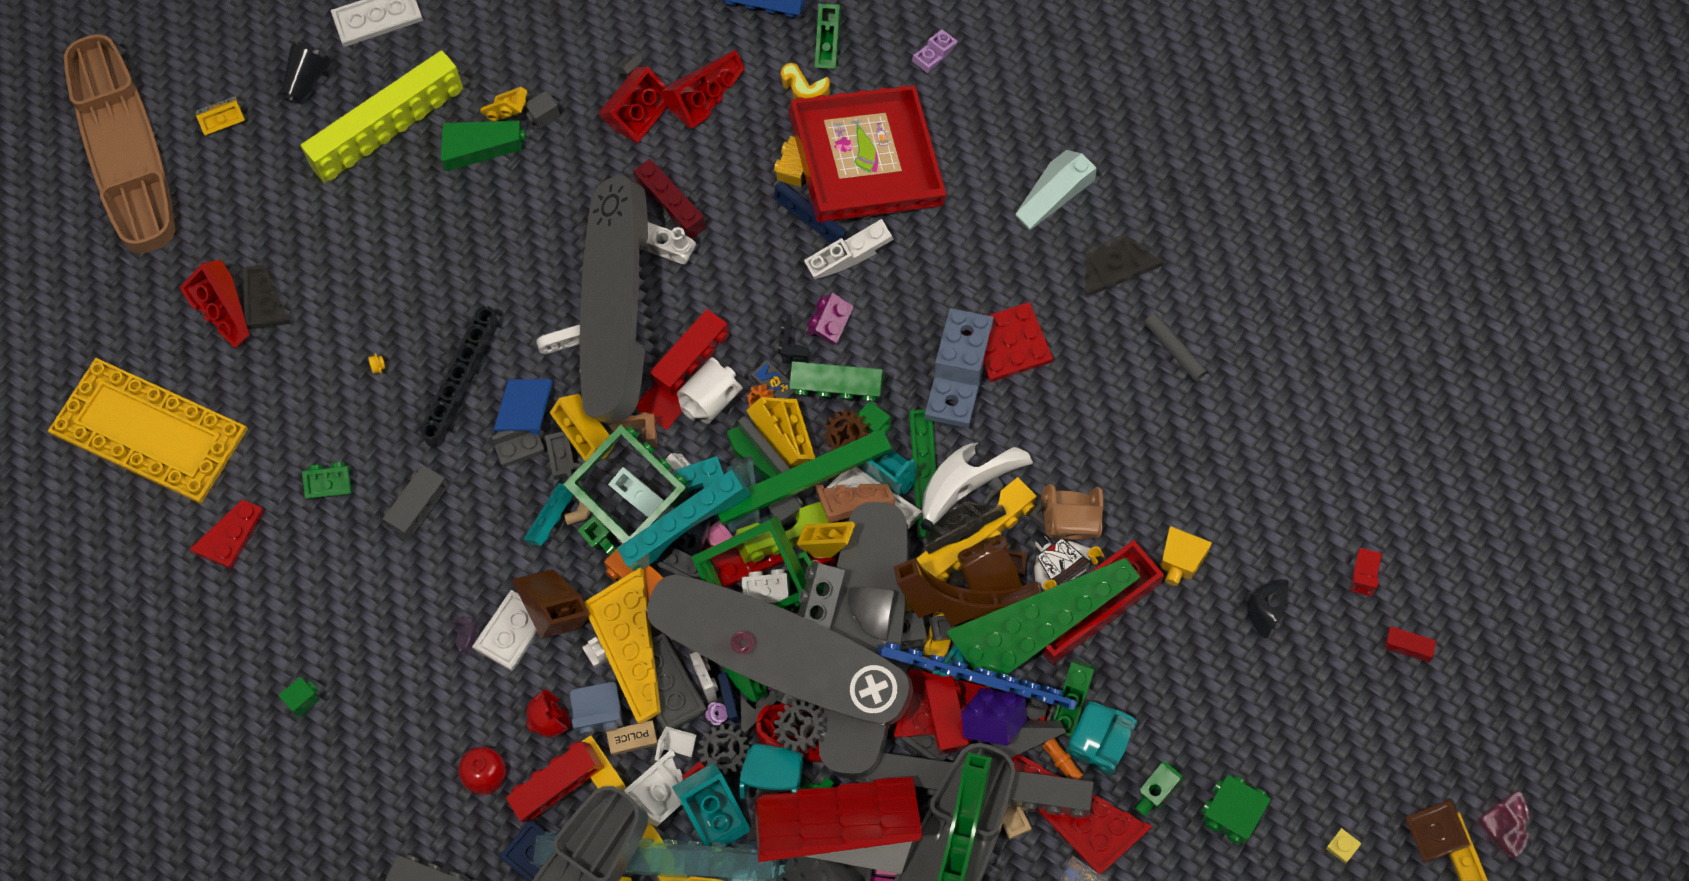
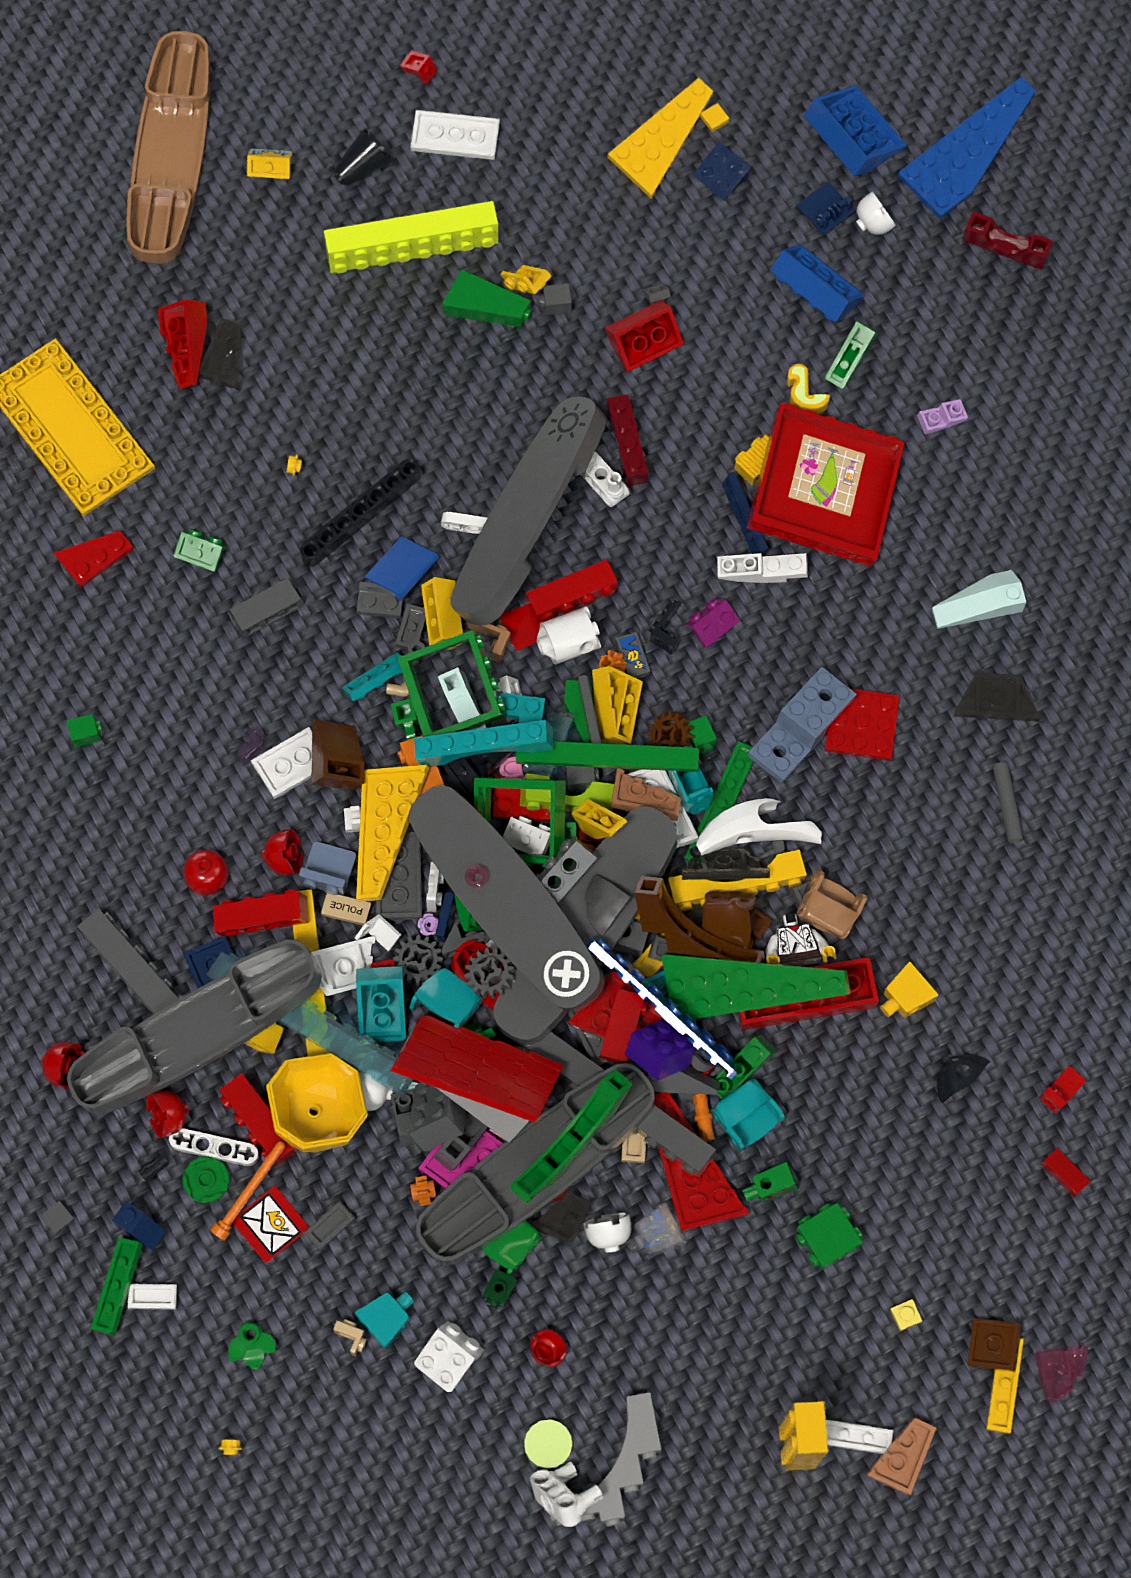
camera: 20 degrees right, 5 degrees up
red wedge [660,50,745,128] -> none
green slope [789,362,884,401] -> none

